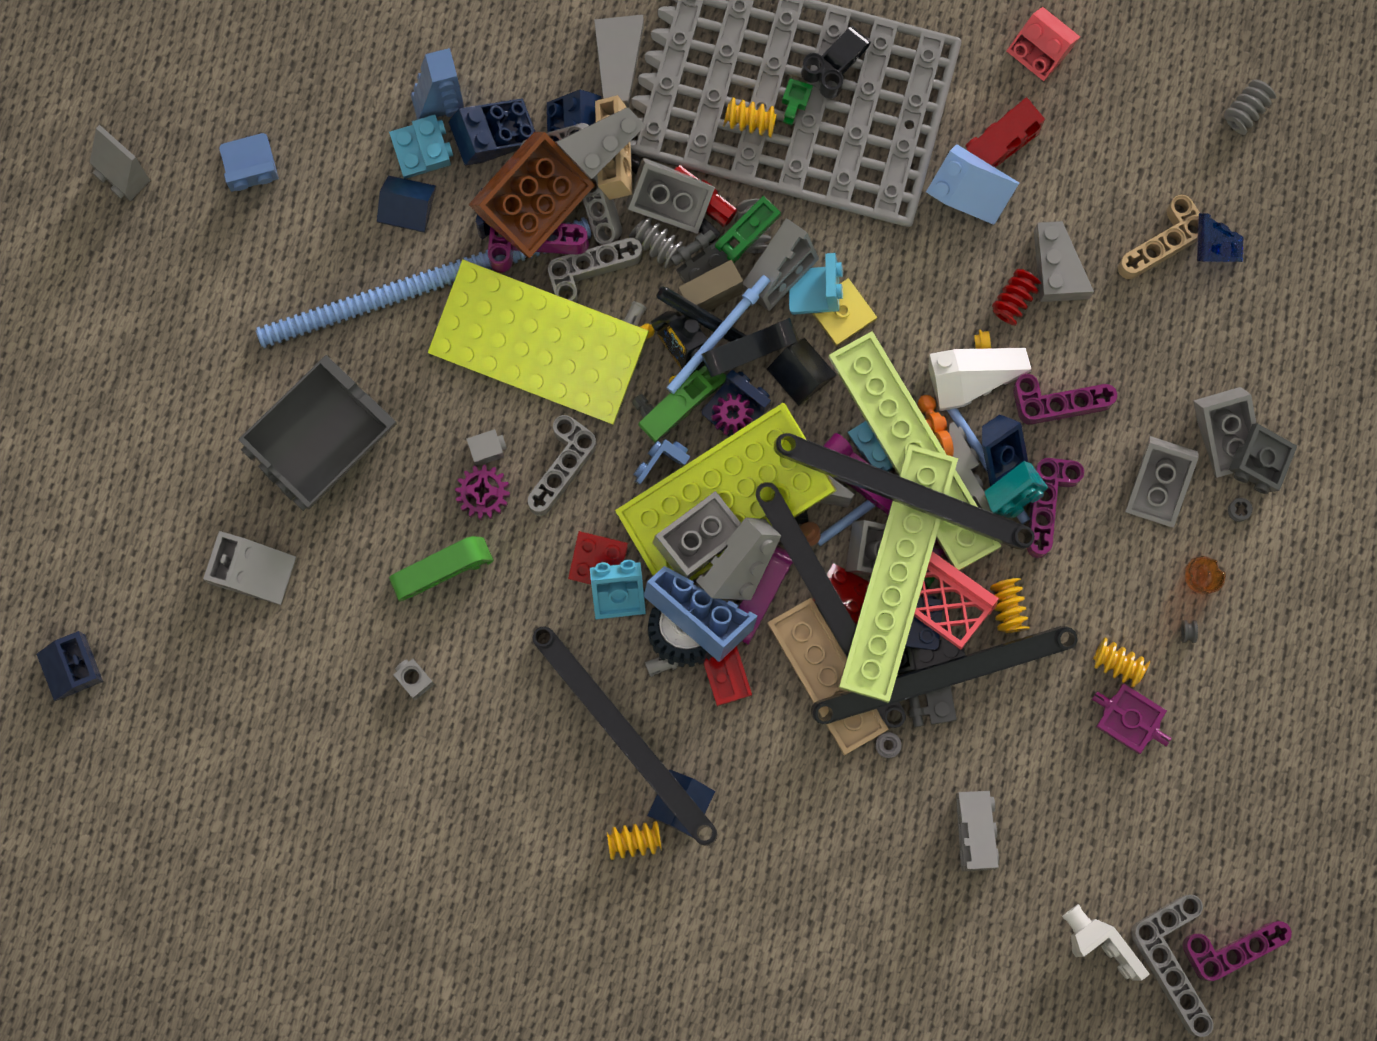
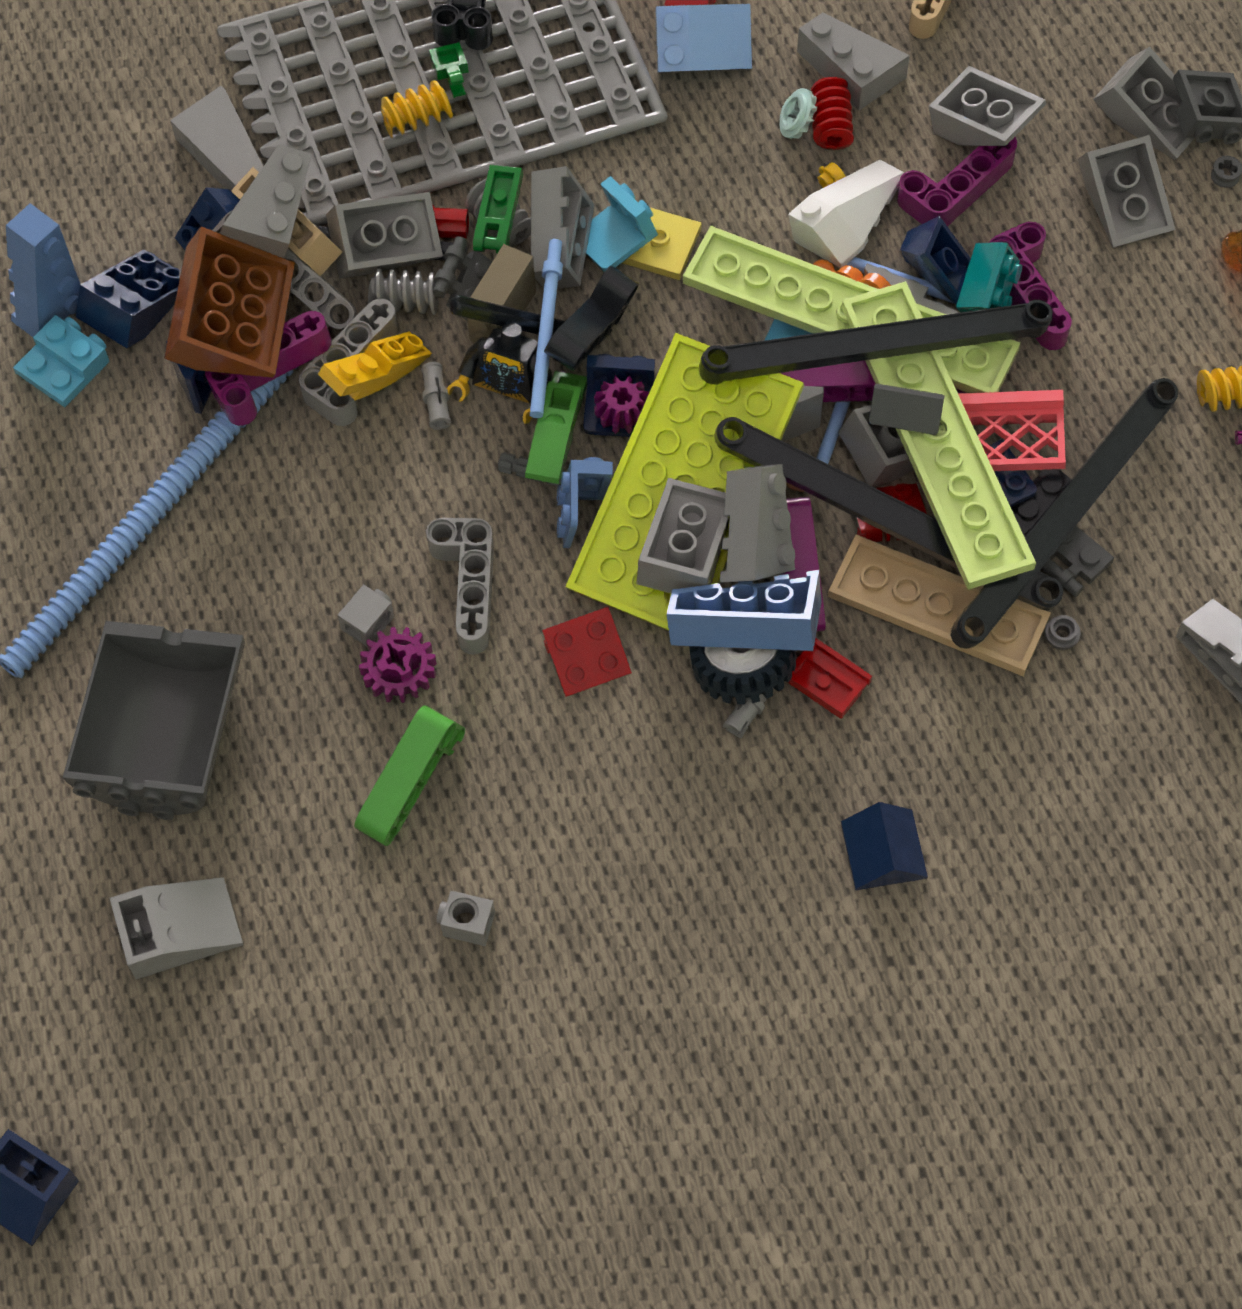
camera: 30 degrees left, 15 degrees down
dark blue slope [377,175,436,233] -> none
neon yellow plate [428,259,649,424] -> none
black piece [532,626,718,846] -> none
medium azure plate [590,560,646,619] -> none
yellow piece [607,821,662,860] -> none
black slope [767,338,837,406] -> none
yellow piece [990,578,1030,633] -> none
none -> yellow slope [318,331,432,400]
none -> light aqua gear [779,88,817,139]
none -> dark grey slope [869,384,945,435]
none -> light grey slope [929,66,1046,146]

